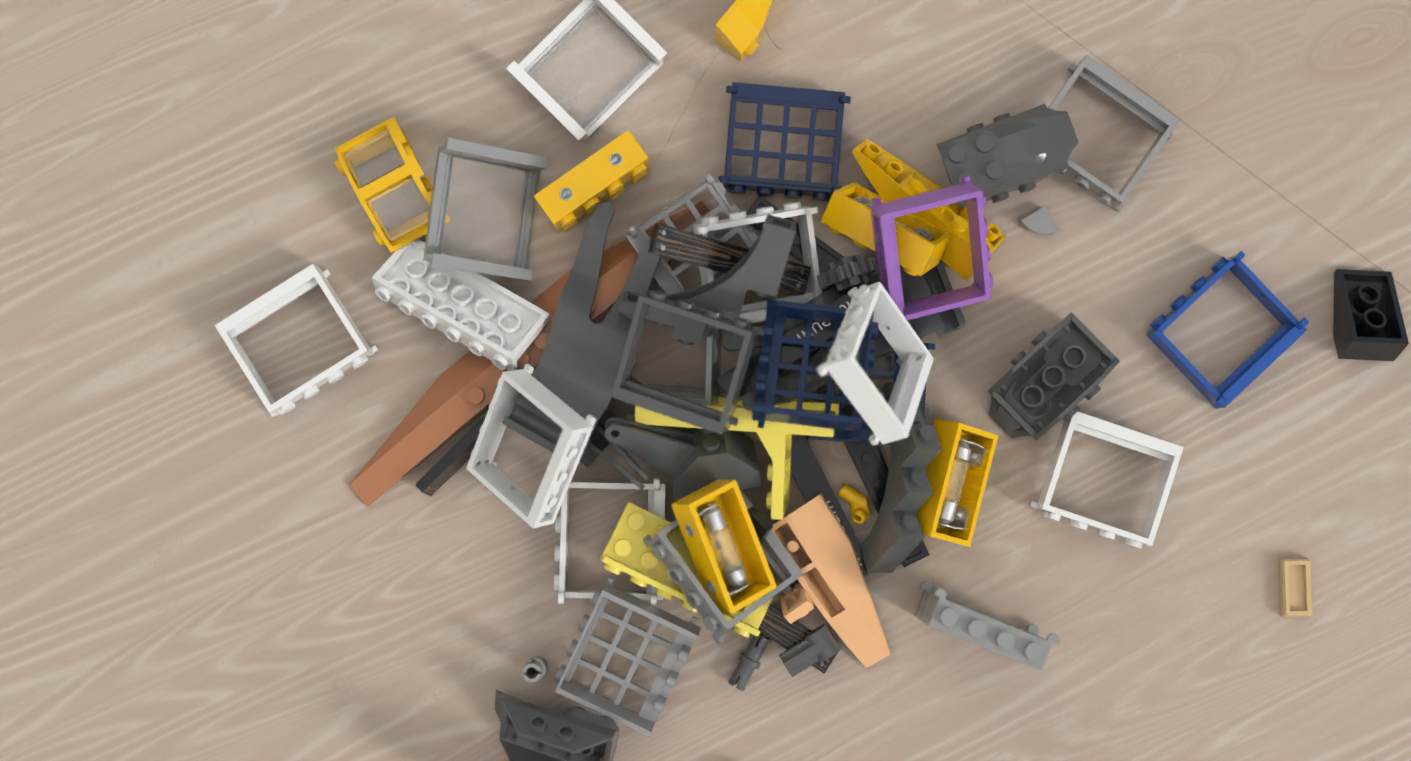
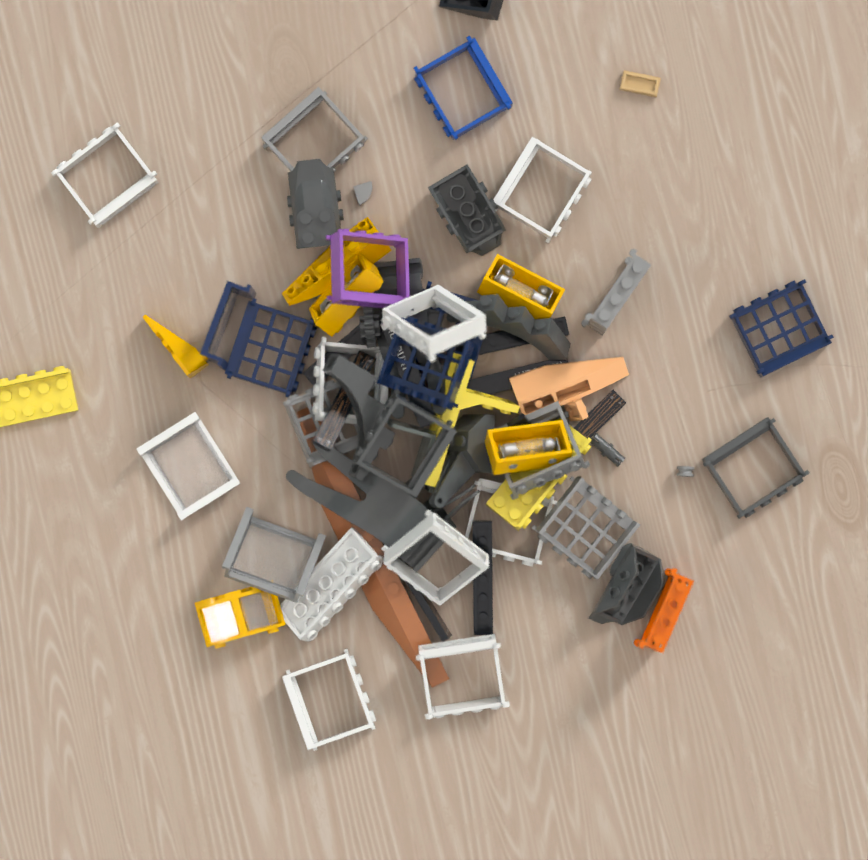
camera: 70 degrees left, 0 degrees up
light grey pin [522,656,547,683] -> none
yellow piece [534,130,650,233] -> none
dark grey piece [779,624,841,677] -> none
yellow arm [838,483,870,524] -> none
none -> dark blue piece [200,281,256,371]
none -> white window [416,634,510,719]
none -> black tile [472,520,493,635]

